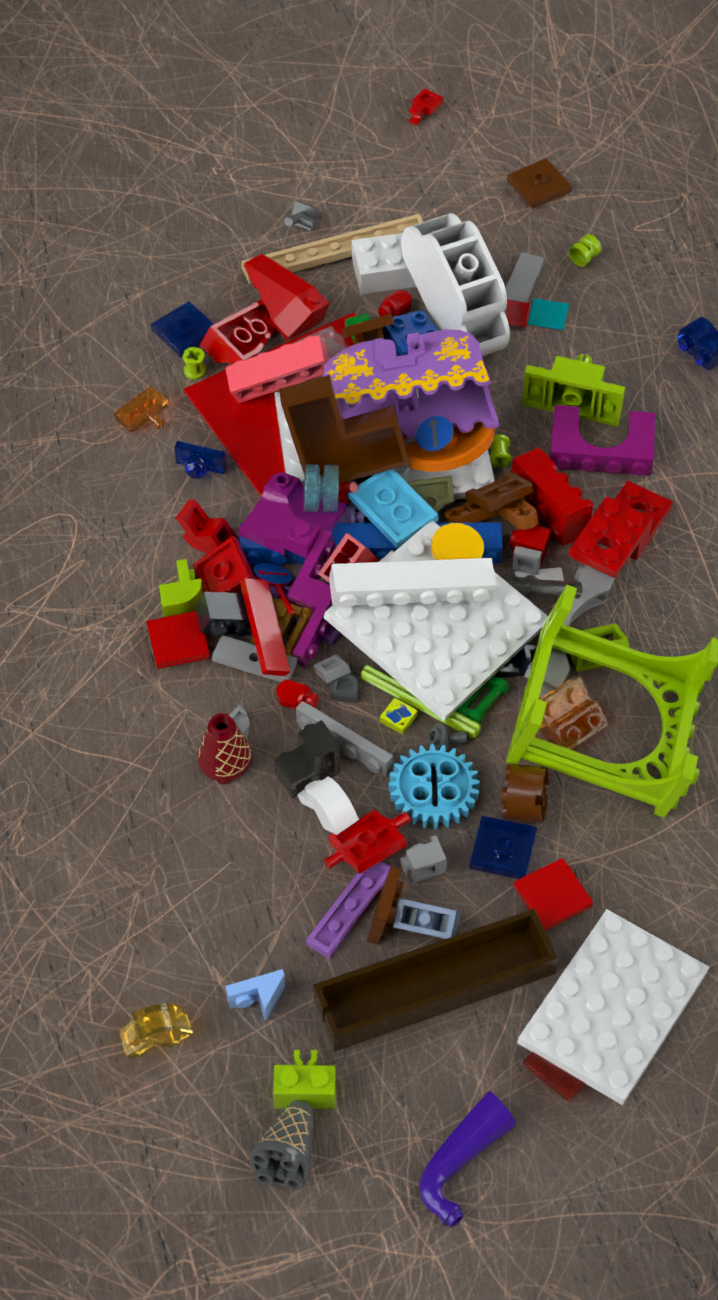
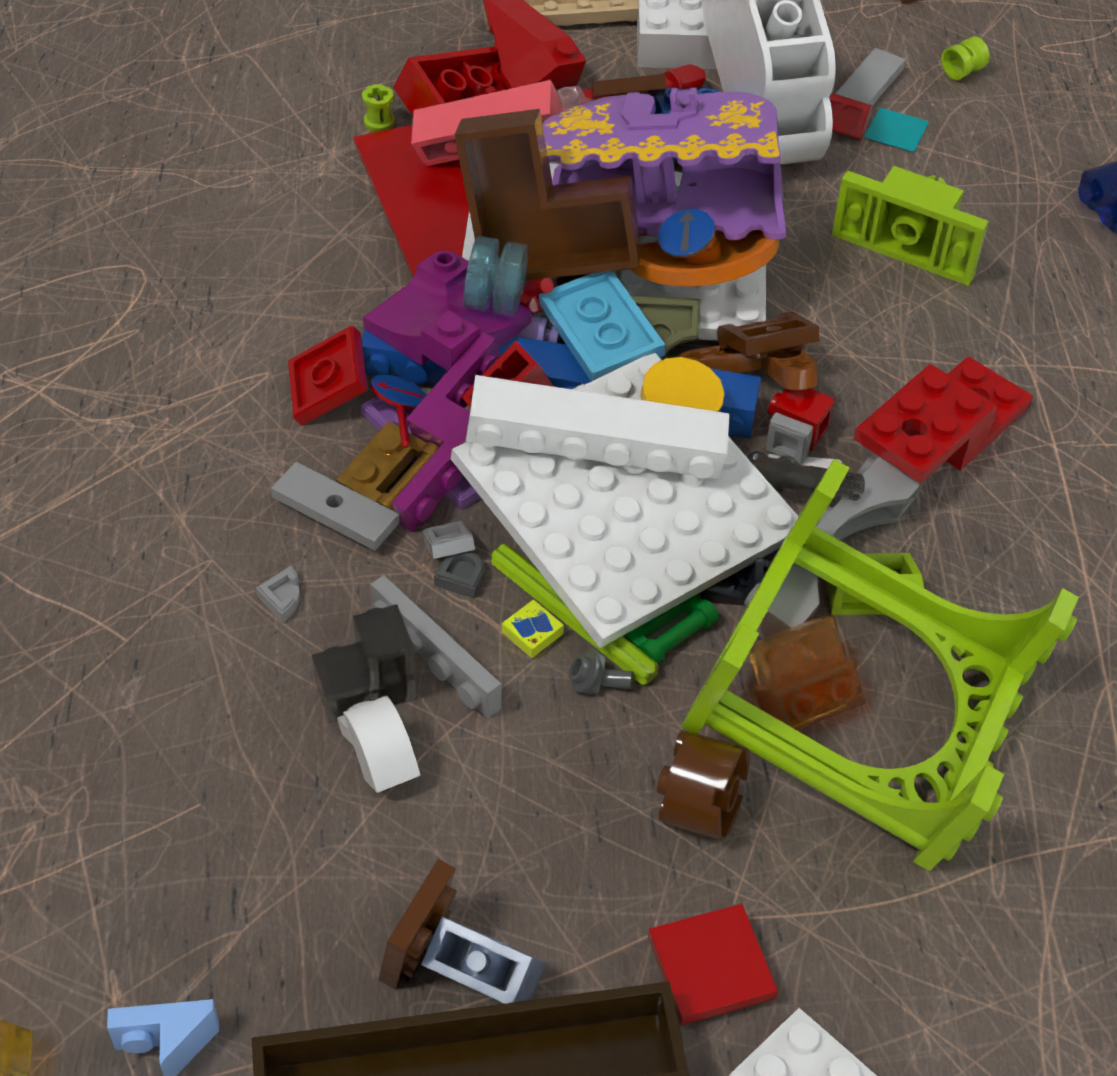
camera: 10 degrees right, 5 degrees down
clear orange plate [114,386,169,433] -> none
red tile [146,611,210,669] -> none
clear blue plate [151,301,214,358] -> none
lime brick [159,559,203,617] -> none
clear blue tile [174,441,227,479] -> none
red brick [175,500,237,554] -> none
black brick [195,592,252,636] -> none
dark red cone [197,713,253,785] -> none
tile [240,578,290,676] -> none
red arm [276,679,319,710] -> none
medium lavender tile [306,861,390,959] -> none
red plate [323,809,411,874] -> none
medium azure gear [389,744,480,829] -> none
light grey brick [400,836,447,883] -> none
clear blue plate [469,815,537,879] -> none
lime bush [489,434,511,468] -> none
red wedge [510,447,593,547] -> none
magenta arch [550,405,655,476] -> none

